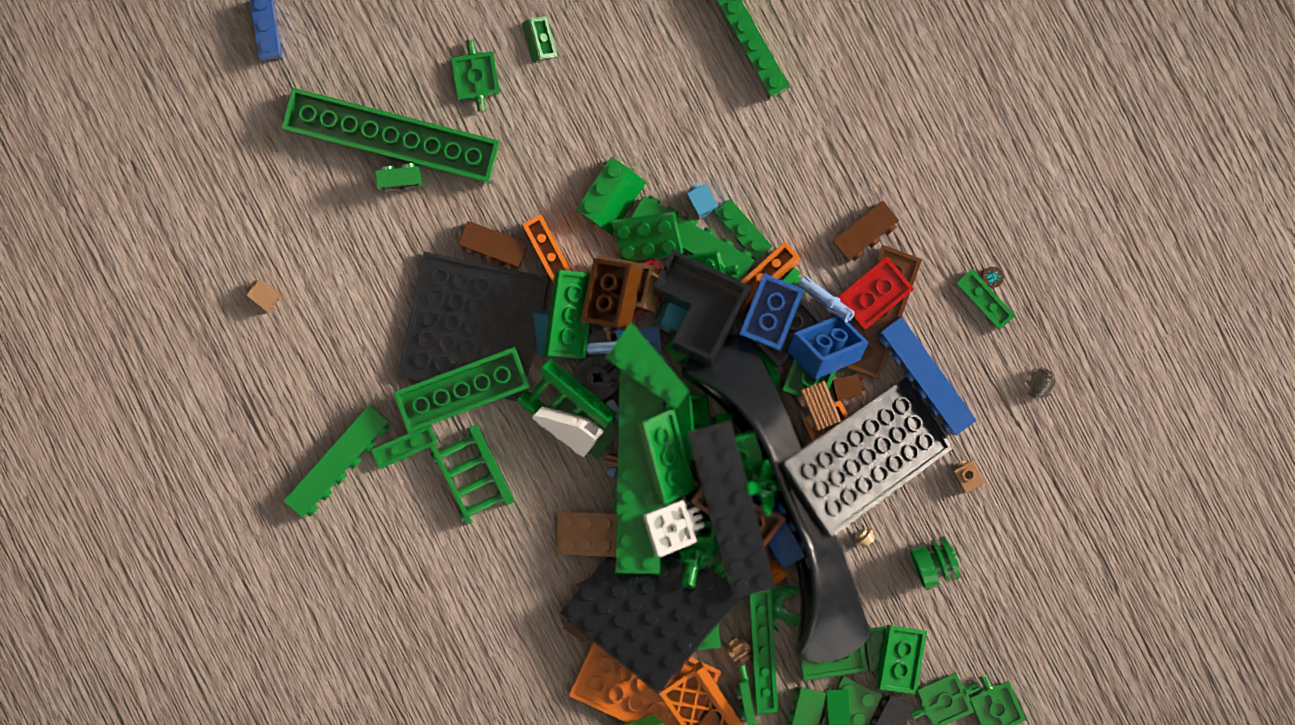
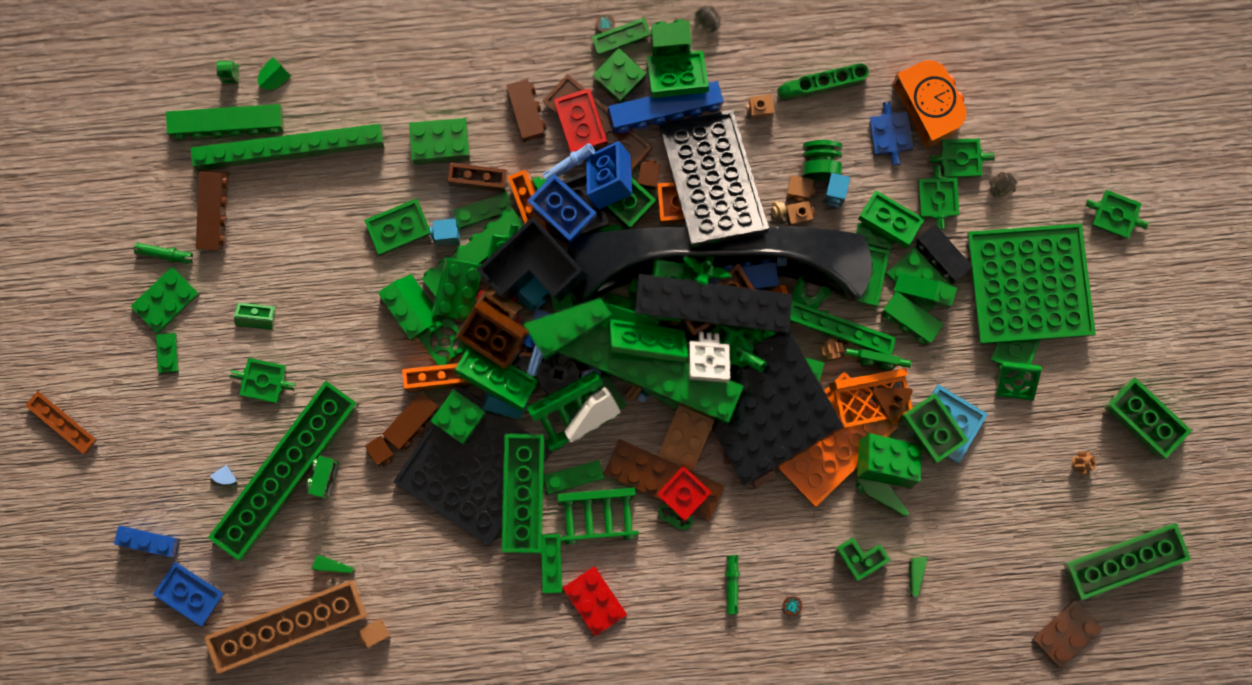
camera: 70 degrees left, 5 degrees down
green brick [284,405,390,518] -> none
medium nougat brick [798,381,841,431] -> none
none -> blue plate [153,562,225,627]
none -> medium nougat brick [204,580,368,674]
none -> light blue tile [210,465,238,485]
none -> green slope [311,555,355,573]
none -> green plate [364,198,430,256]
none -> reddish brown brick [365,435,395,467]
none -> green brick [409,118,471,165]
none -> green piece [418,317,469,366]
none -> green brick [431,389,486,445]
none -> reddish brown brick [448,163,508,192]
none -> green plate [544,460,605,494]
none -> red plate [563,566,627,636]
none -> green brick [593,48,646,104]
none -> reddish brown plate [603,439,725,521]
none -> green plate [647,50,709,98]
none -> green brick [651,19,692,56]
none -> red plate [657,466,712,521]
none -> green beam [658,504,693,530]
none -> green pin [725,555,740,614]
none -> green piece [777,63,869,100]
none -> tile [782,596,802,616]
none -> medium nougat brick [786,175,816,203]
none -> medium nougat brick [786,201,815,227]
none -> dark azure brick [823,173,850,208]
none -> blue plate [870,101,913,166]
none -> orange brick [892,60,966,149]

